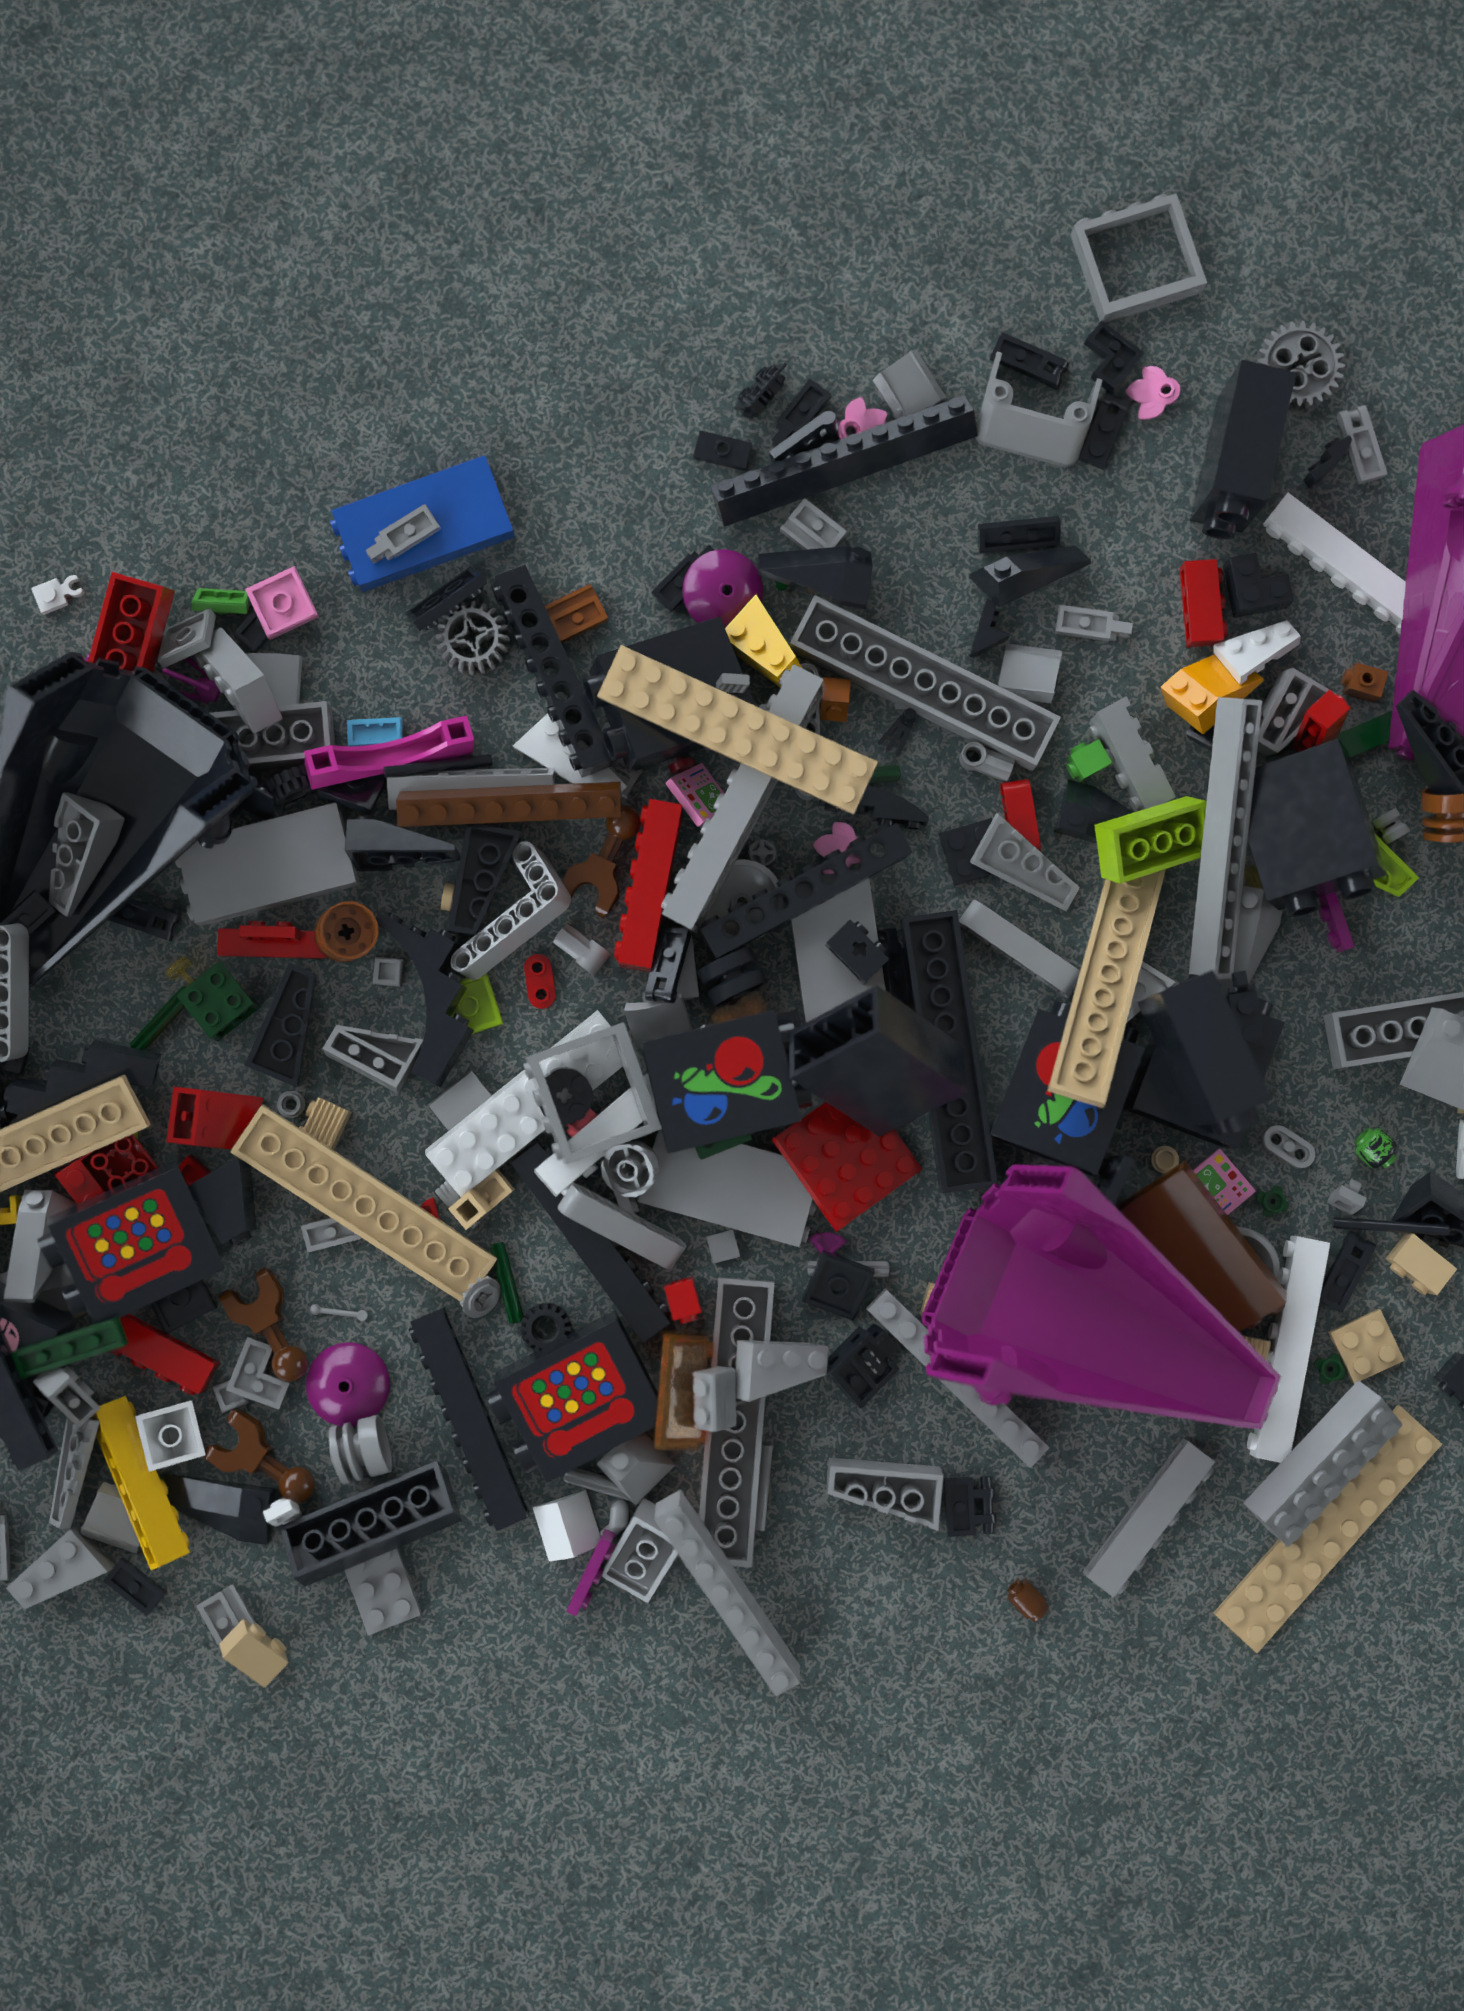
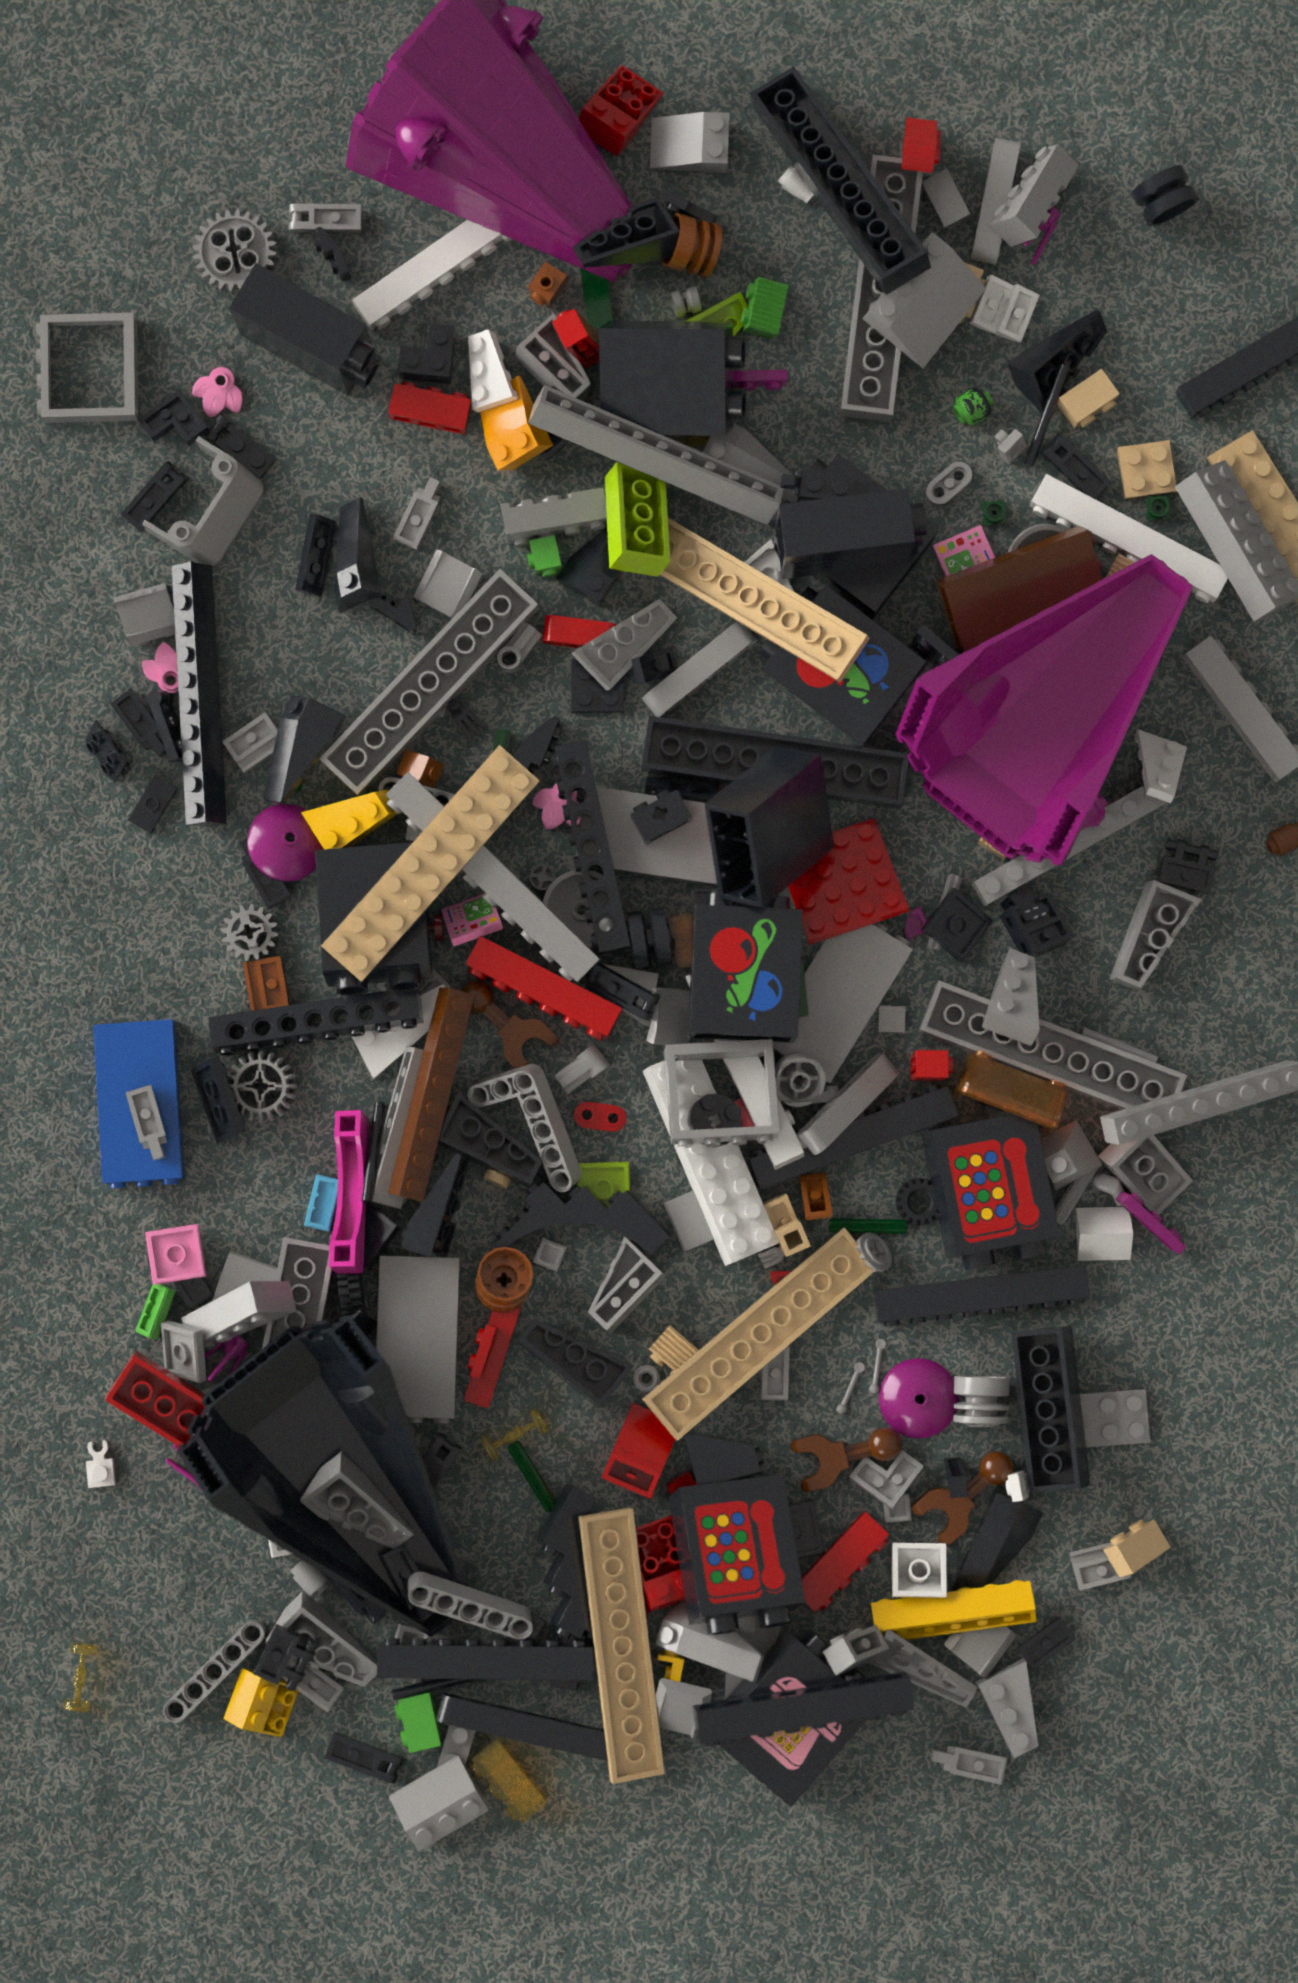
camera: 70 degrees left, 0 degrees up
dark green tile [11,1317,128,1379] -> none
dark green bracket [177,962,261,1041] -> none
light grey brick [692,1366,736,1432] -> none
light grey tile [716,673,749,693] -> none
tan plate [1151,1146,1179,1174] -> none
none -> light grey gear [221,904,279,962]
none -> black slope [631,646,678,684]
none -> bright green brick [741,277,788,339]
none -> dark orange slope [799,1172,833,1220]
none -> light grey hinge [869,1339,886,1394]
none -> black piece [944,1457,967,1498]
none -> white wing [1135,729,1187,803]

